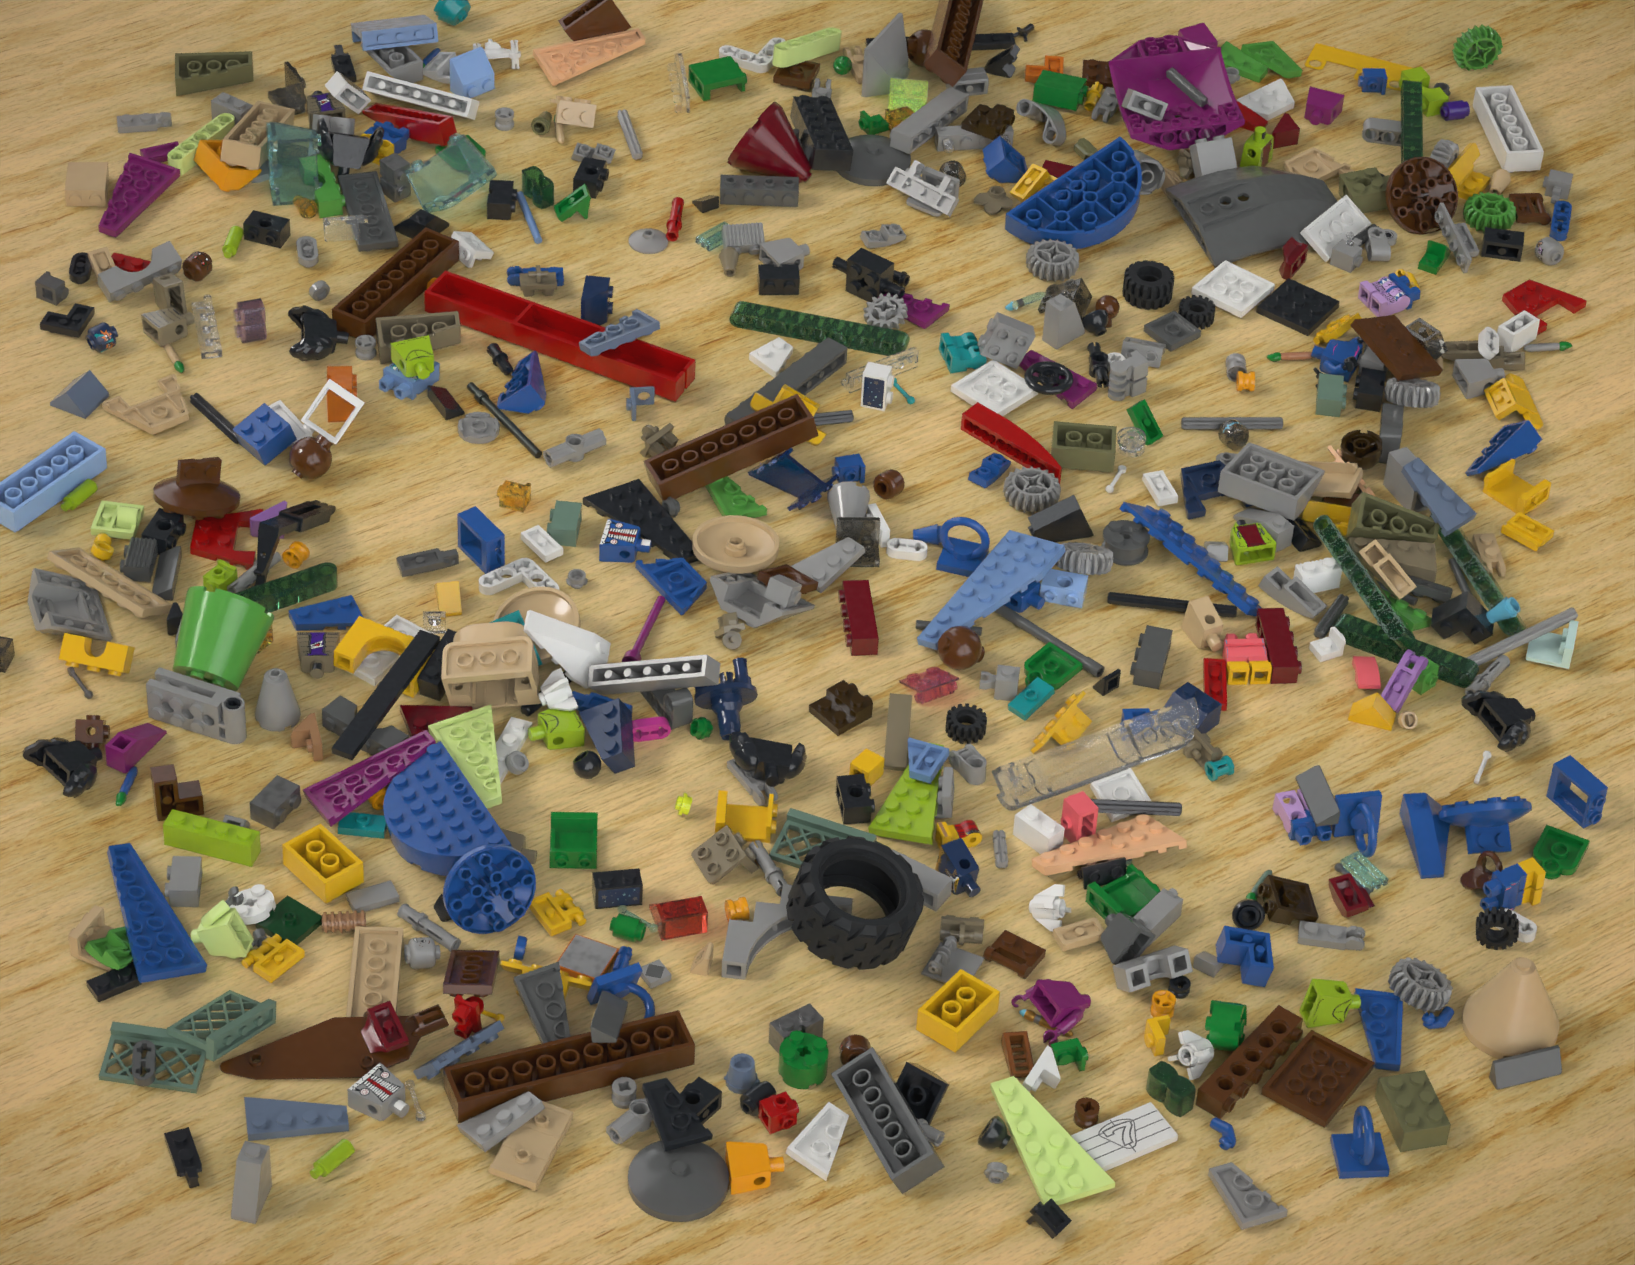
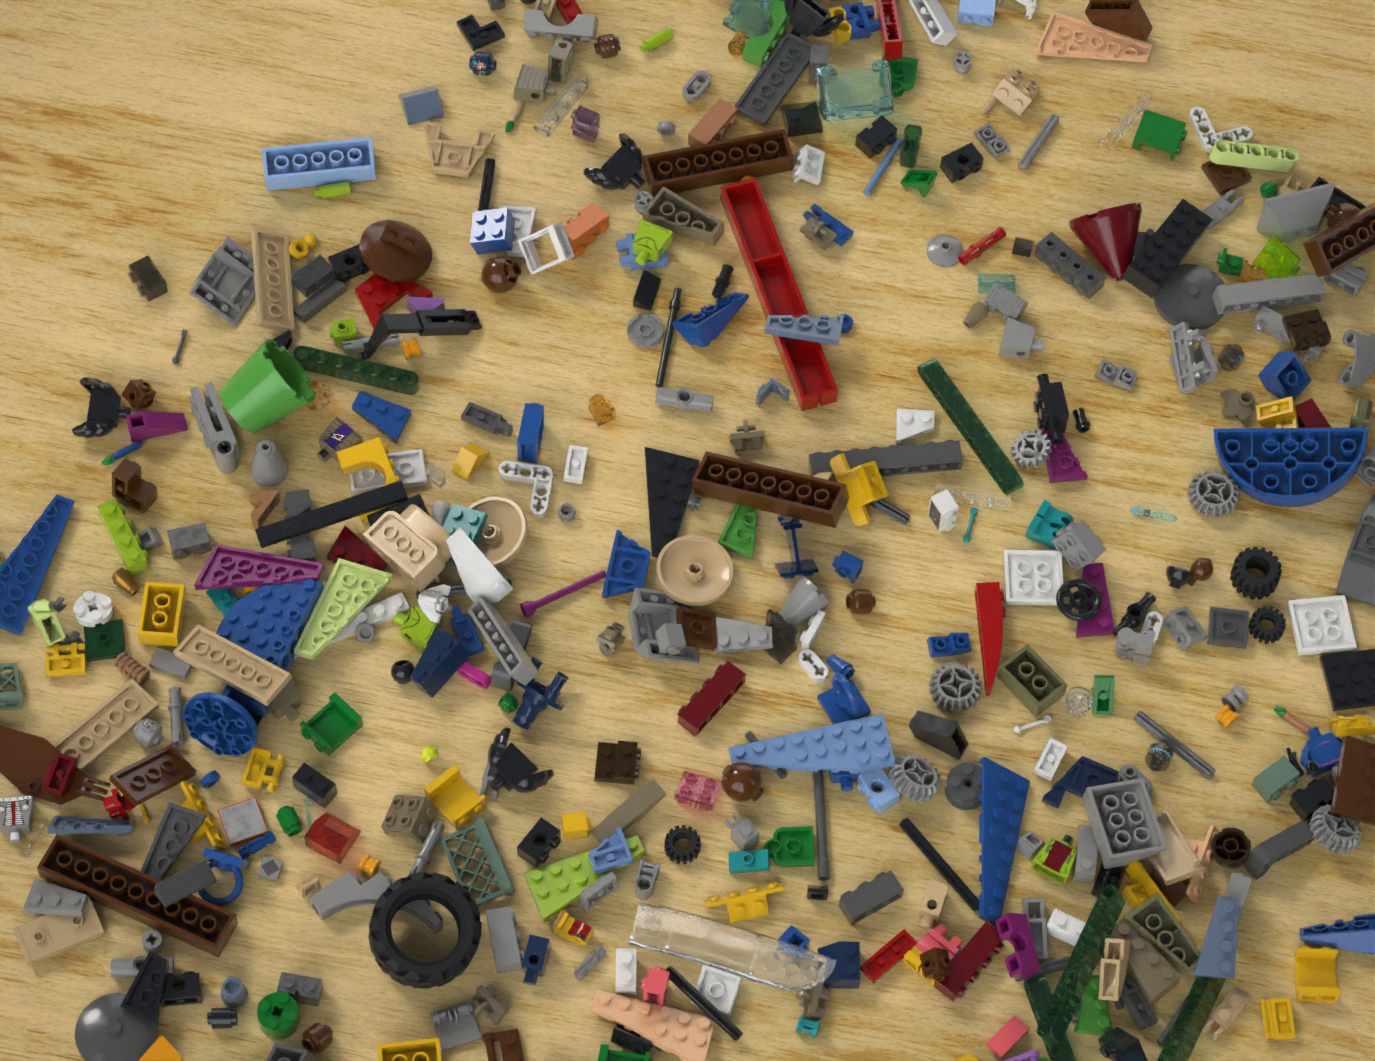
camera: 45 degrees right, 20 degrees up
yellow arch [59,633,135,677] -> none
yellowish green plate [90,501,144,539] -> none
light grey brick [165,856,203,907] -> none
black brick [243,210,291,249] -> none
clear panel [323,215,368,242] -> none
olive cone [531,111,552,135] -> none
sand green brick [547,500,582,547] -> none
dark blue slope [581,275,614,325] -> none
blue torso [599,519,652,563] -> none
black brick [757,264,800,295] -> none
red brick [759,1091,799,1134] -> none
white brick [1029,884,1071,932] -> none
clear smoke bracket [1038,278,1092,320] -> none
light grey slope [1042,294,1085,350] -> none
white bracket [1309,626,1346,662] -> none
none -> pearl gold cone [111,568,140,596]
none -> tan plate [174,624,292,706]
none -> nougat brick [688,98,738,146]
none -> reddish brown brick [920,947,953,981]
none -> magenta arch [995,913,1041,978]

